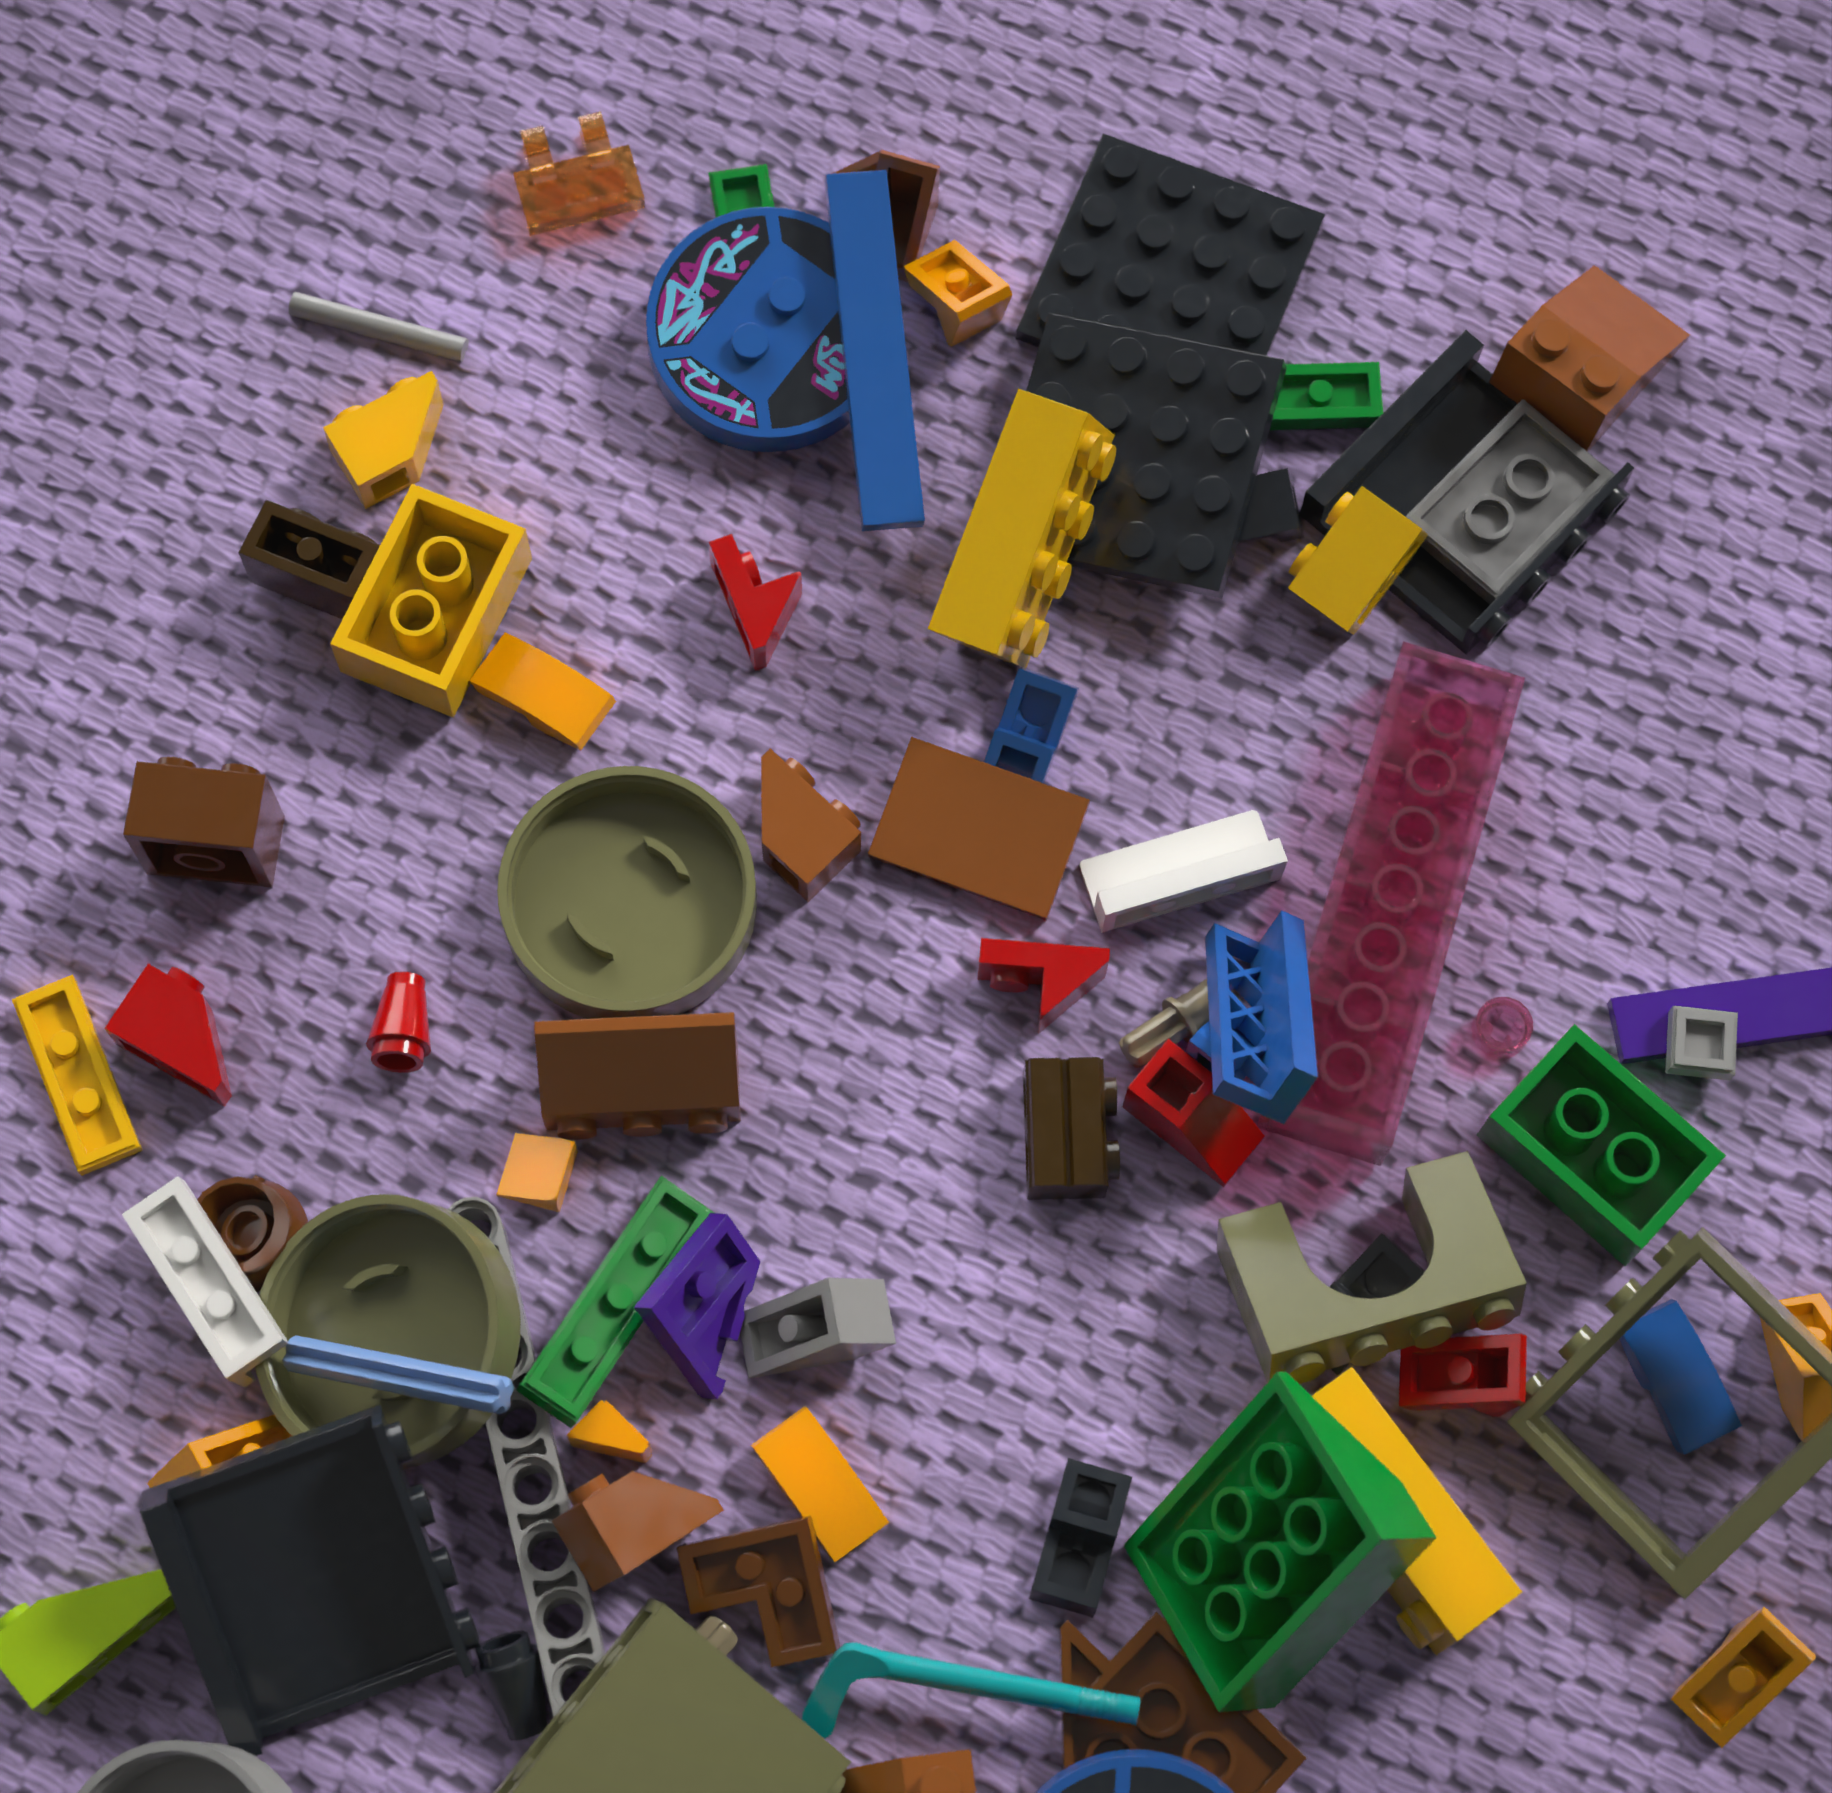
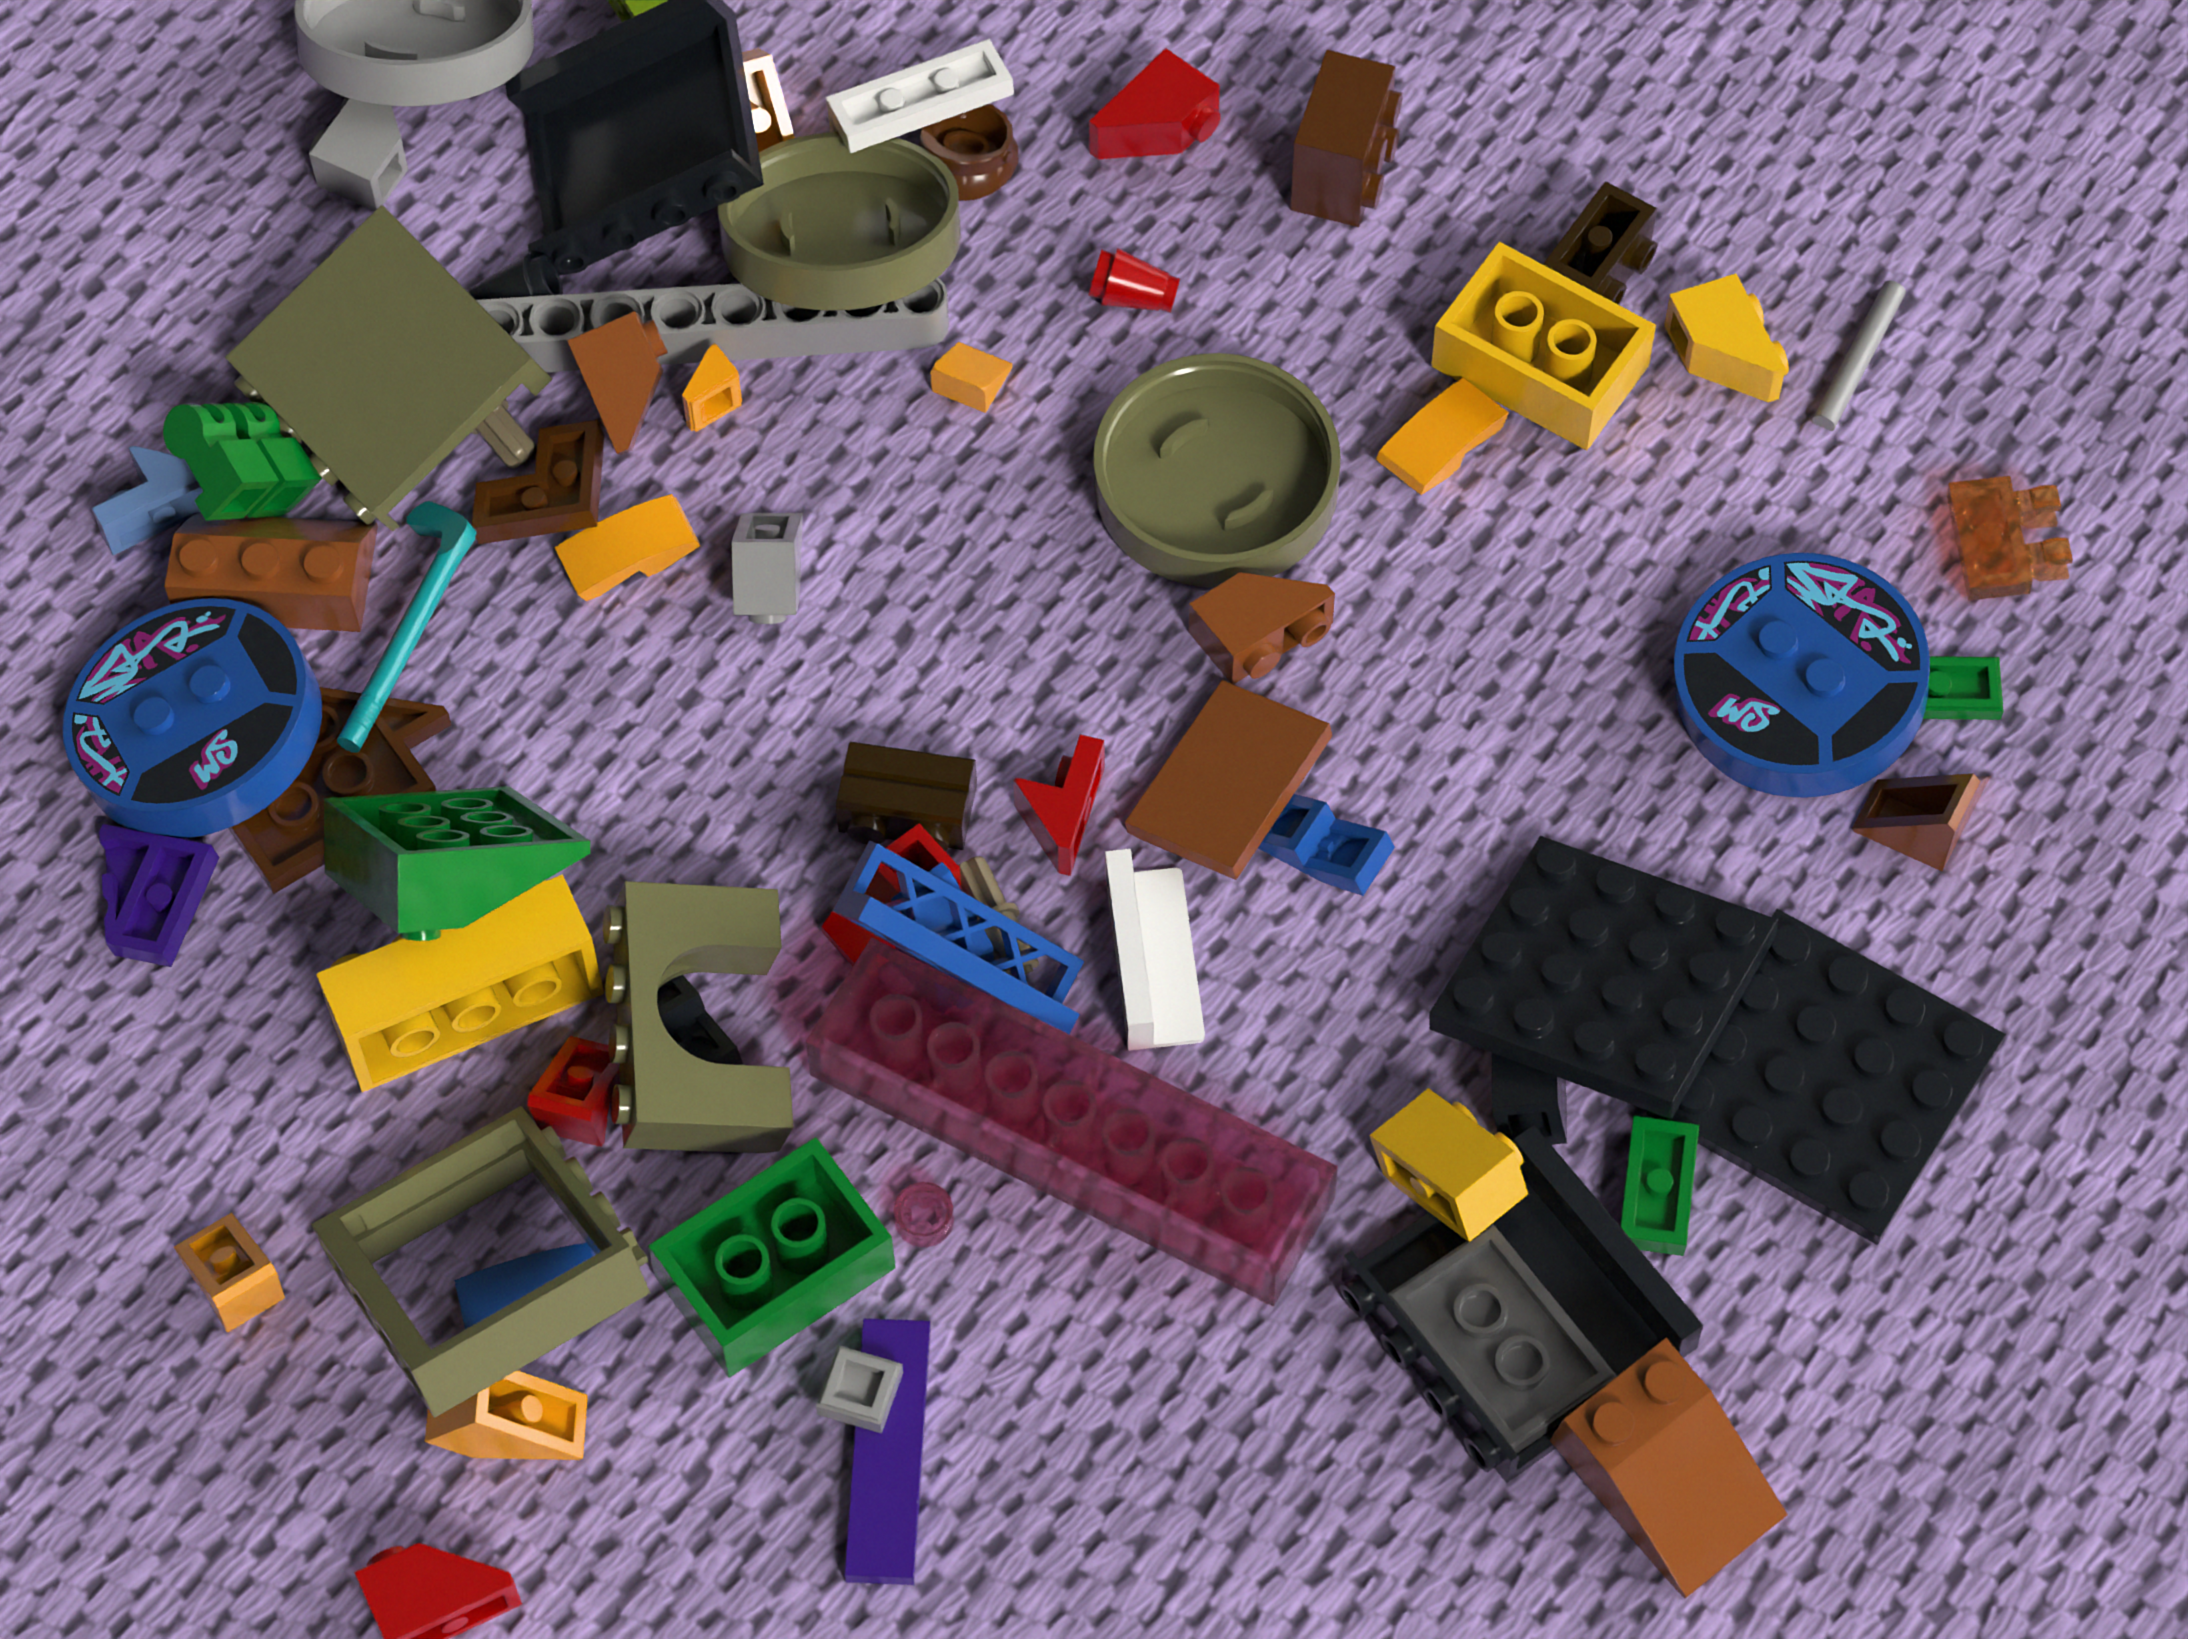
camera: 105 degrees right, 10 degrees down
yellow tile [12,974,143,1176] -> none
medium blue axle [282,1336,514,1414] -> none
green tile [516,1175,715,1428] -> none
dark orange slope [534,1012,741,1140] -> none
dark purple wing [634,1213,761,1399] -> none
red slope [709,534,802,671] -> none
blue tile [825,170,925,532] -> none
light orange slope [903,239,1012,347] -> none
yellow brick [927,388,1116,669] -> none
black slope [1029,1458,1133,1618] -> none

